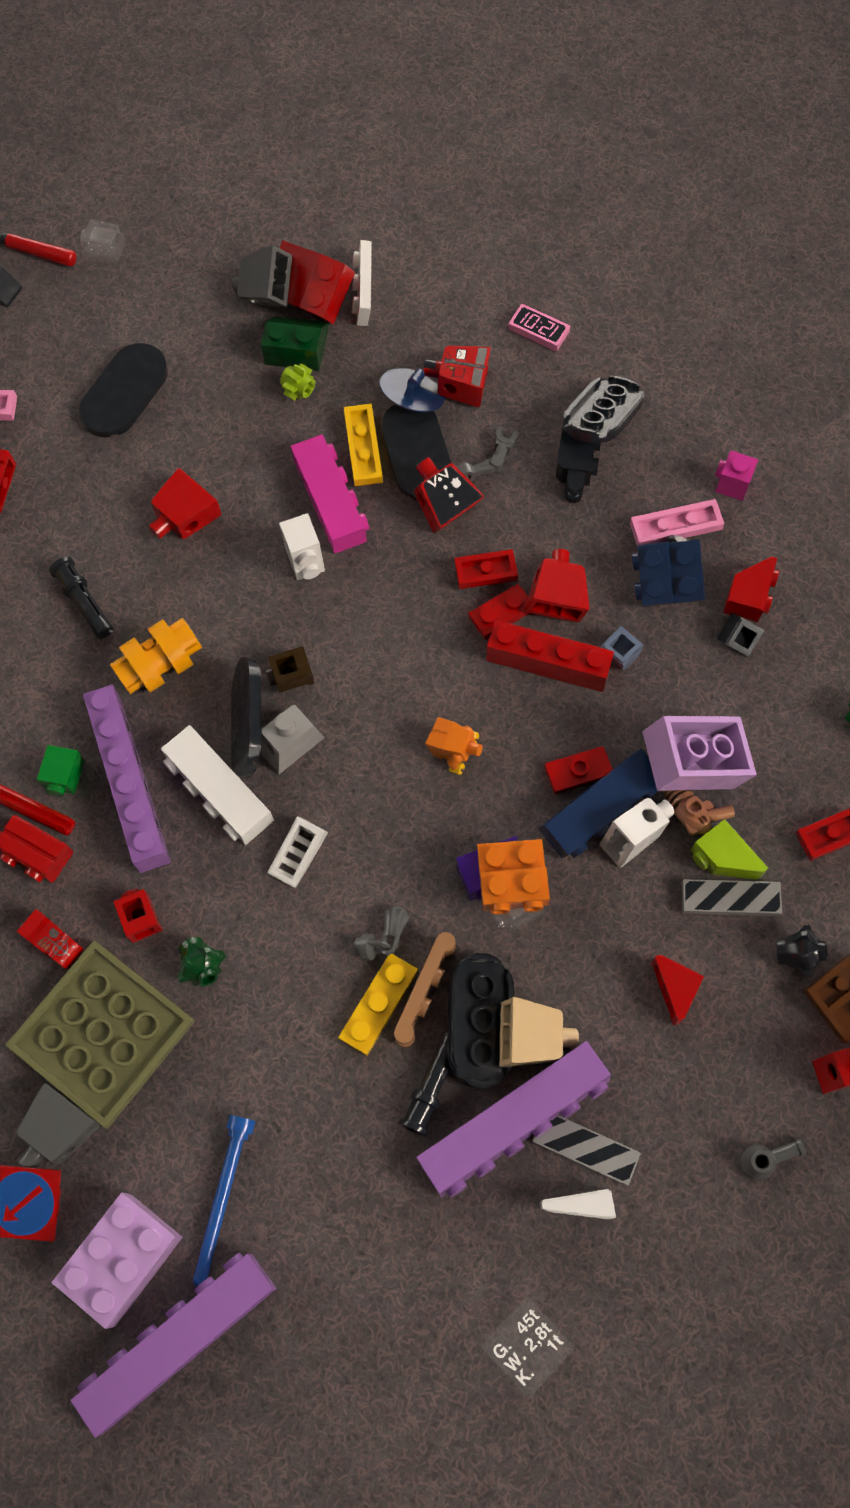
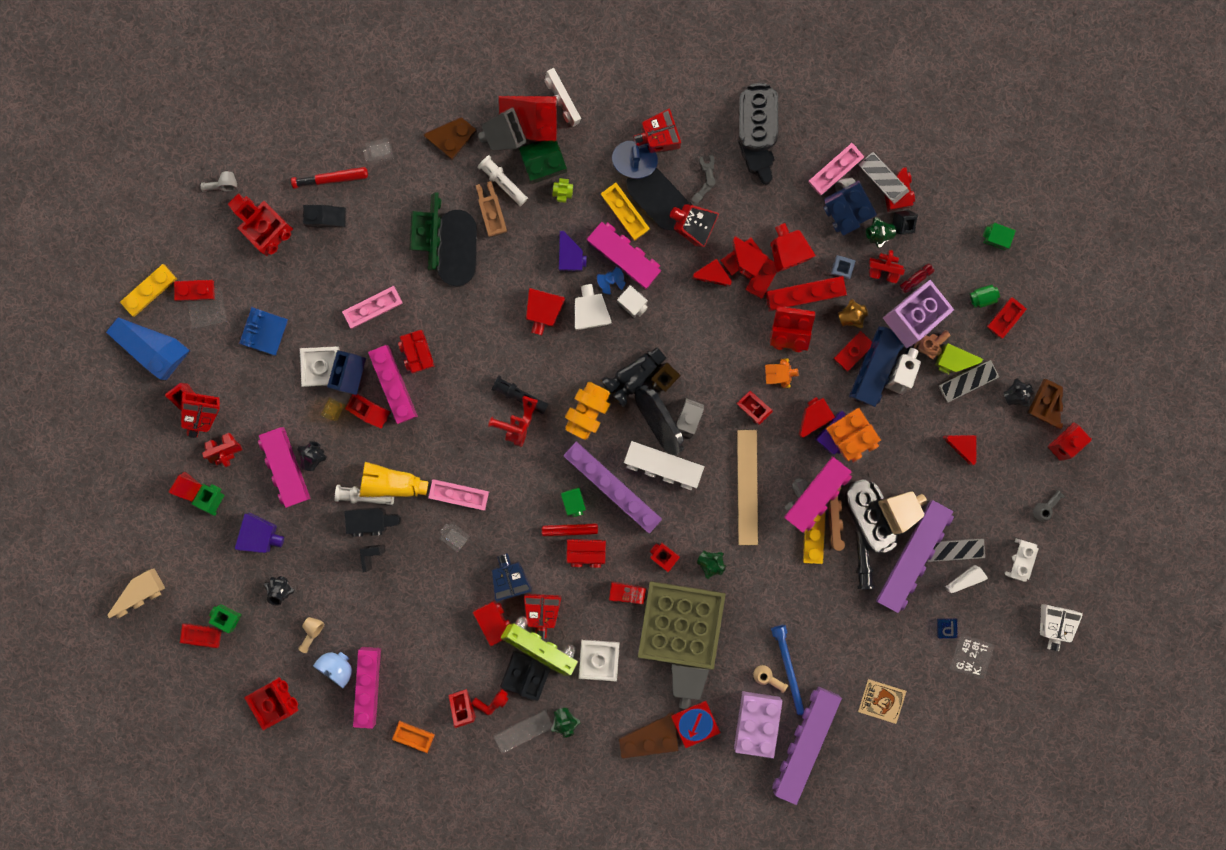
camera: 30 degrees left, 20 degrees up
white slope [267,816,328,888] -> none
tile [508,304,570,352] -> none
dark pink brick [715,450,759,501] -> none
none -> dark green bracket [410,192,441,271]
none -> reddish brown wing [423,117,477,160]
none -> medium nougat hinge [476,181,507,237]
none -> white pin [477,155,528,207]
none -> red piece [488,396,538,447]
none -> dark purple slope [559,231,587,272]
none -> white torso [575,284,612,330]
none -> blue piece [597,267,625,295]
none -> black piece [601,347,667,408]
none -> red slope [692,259,732,287]
none -> red slope [732,236,768,279]
none -> red slope [736,391,773,425]
none -> tan tile [737,430,758,545]
none -> tan bar [753,665,788,693]
none -> red plate [770,306,815,353]
none -> dark pink brick [784,457,852,532]
none -> red slope [799,397,835,438]
none -> pearl gold rock [838,299,868,328]
none -> light grey tile [858,152,909,204]
none -> tan sticker [858,679,906,724]
none -> dark green rock [866,217,896,248]
none -> red hips [868,250,905,283]
none -> dark red axle [900,264,935,293]
none -> clear blue tile [937,618,958,638]
none -> green brick [970,284,1000,308]
none -> white window [1005,539,1039,582]
none -> white torso [1040,604,1083,651]

